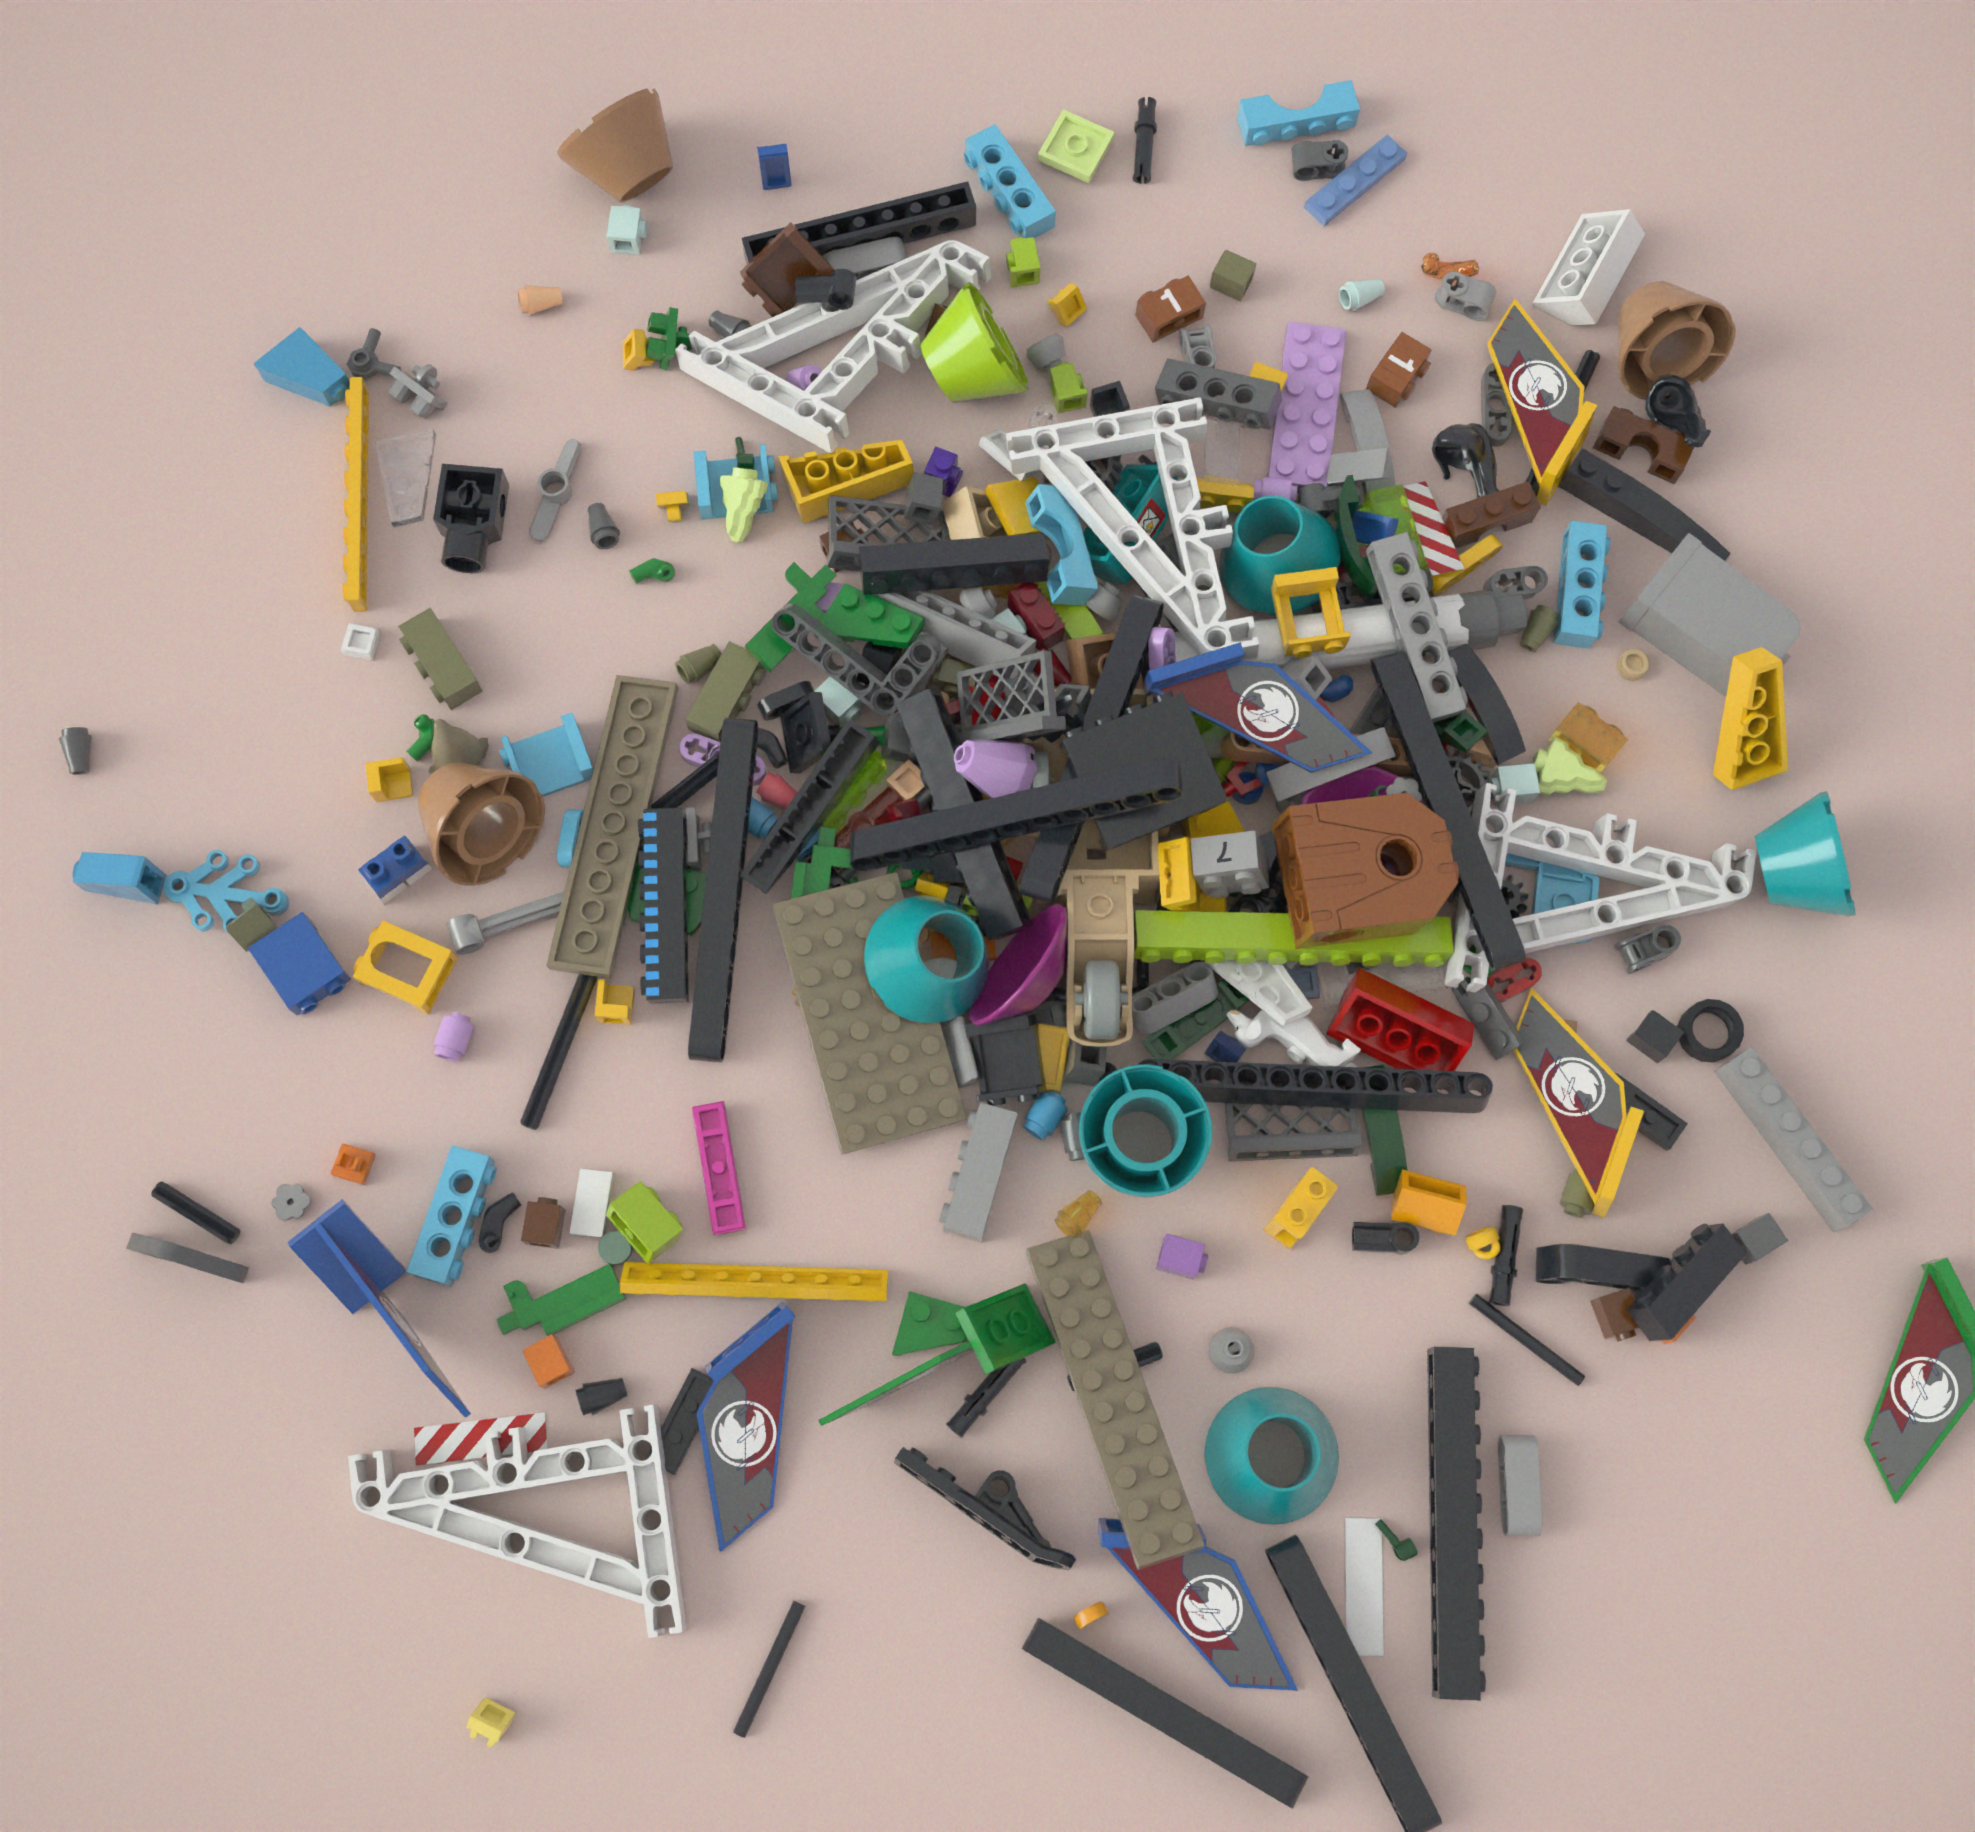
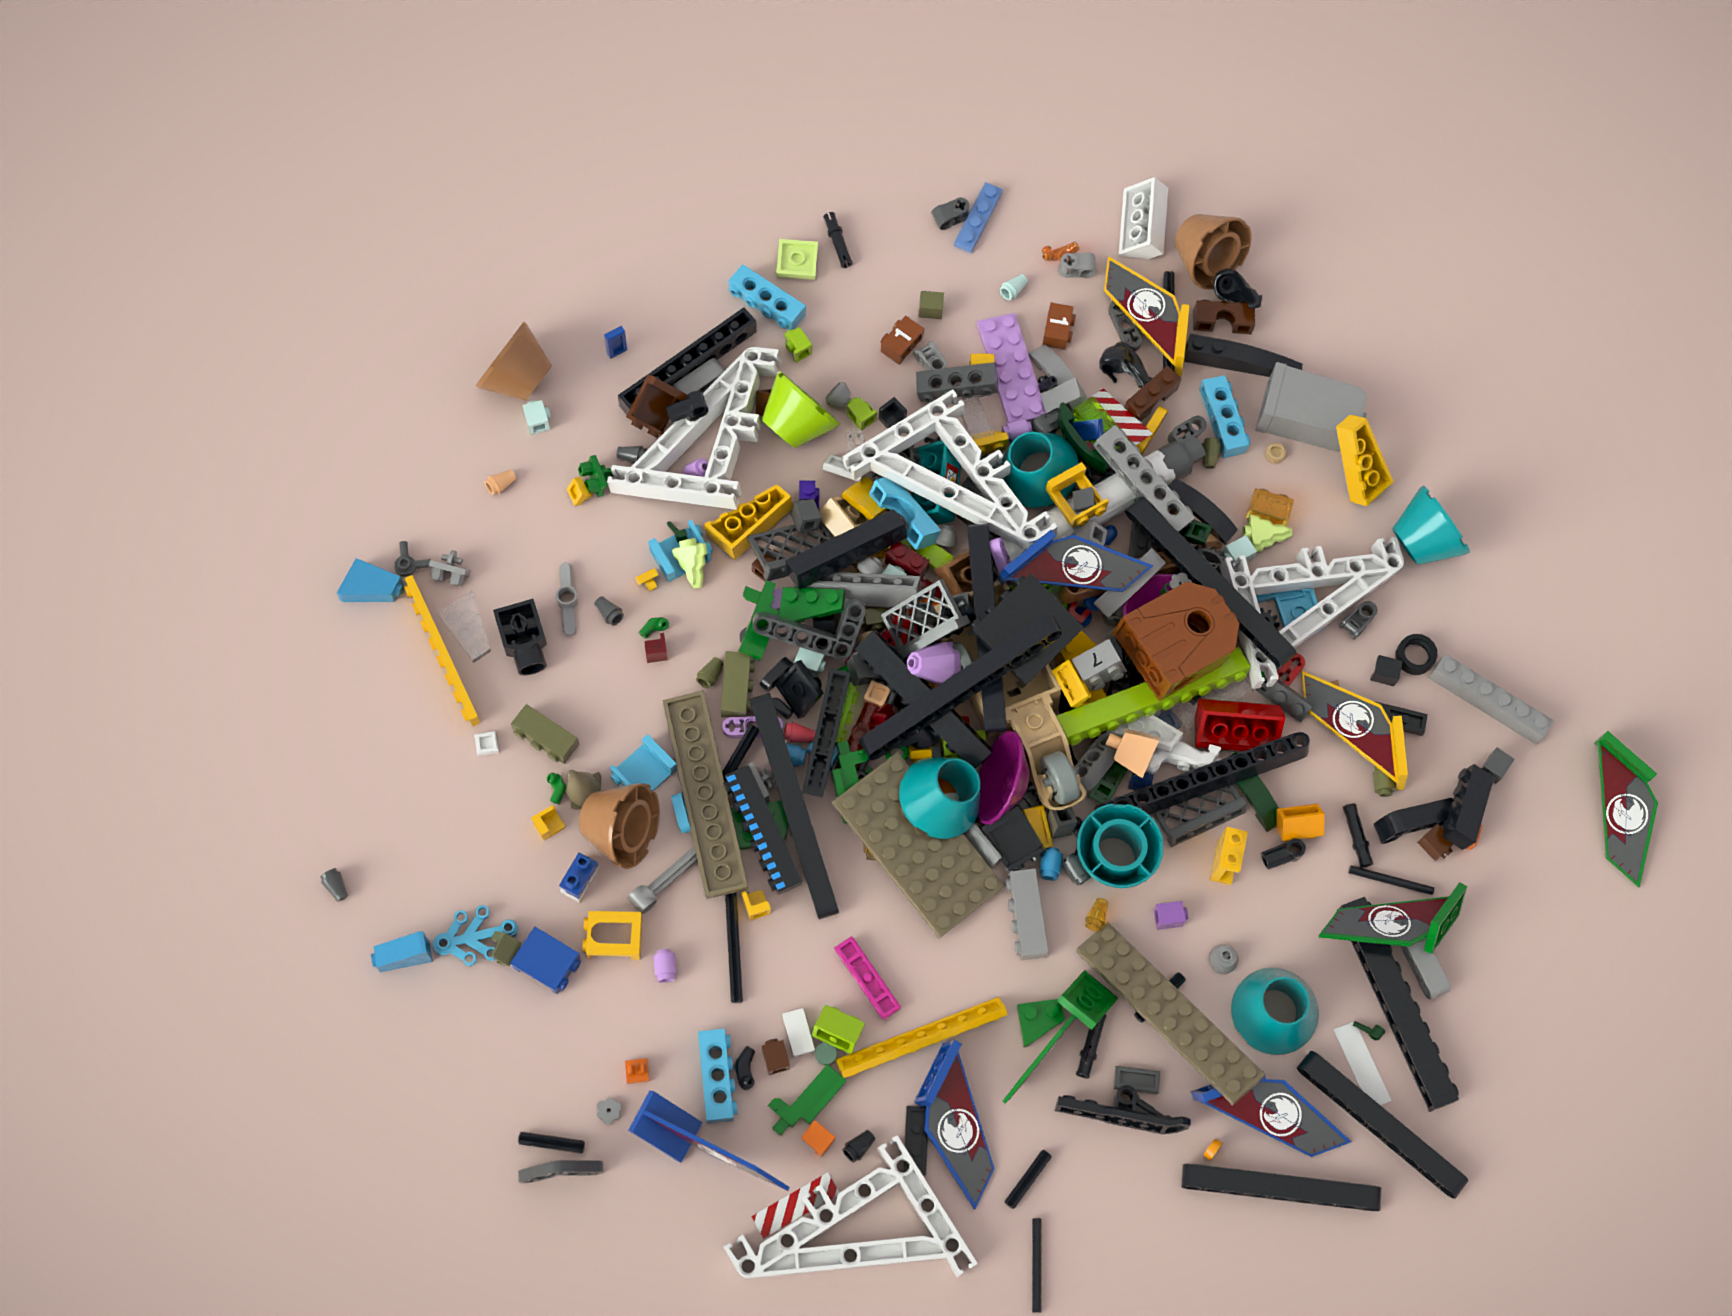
camera: 25 degrees left, 5 degrees down
yellow tile [1047,283,1087,327] -> none
medium azure arch [1237,80,1360,146] -> none
yellow tile [1465,1226,1500,1260] -> none
none -> dark red panel [644,633,668,663]
none -> black axle [1005,1150,1052,1209]
none -> black arm [1038,375,1057,391]
none -> dark grey tile [1072,487,1096,513]
none -> light nougat torso [1105,729,1160,778]
none -> dark grey tile [1113,1066,1160,1094]
none -> piece [1318,882,1467,954]

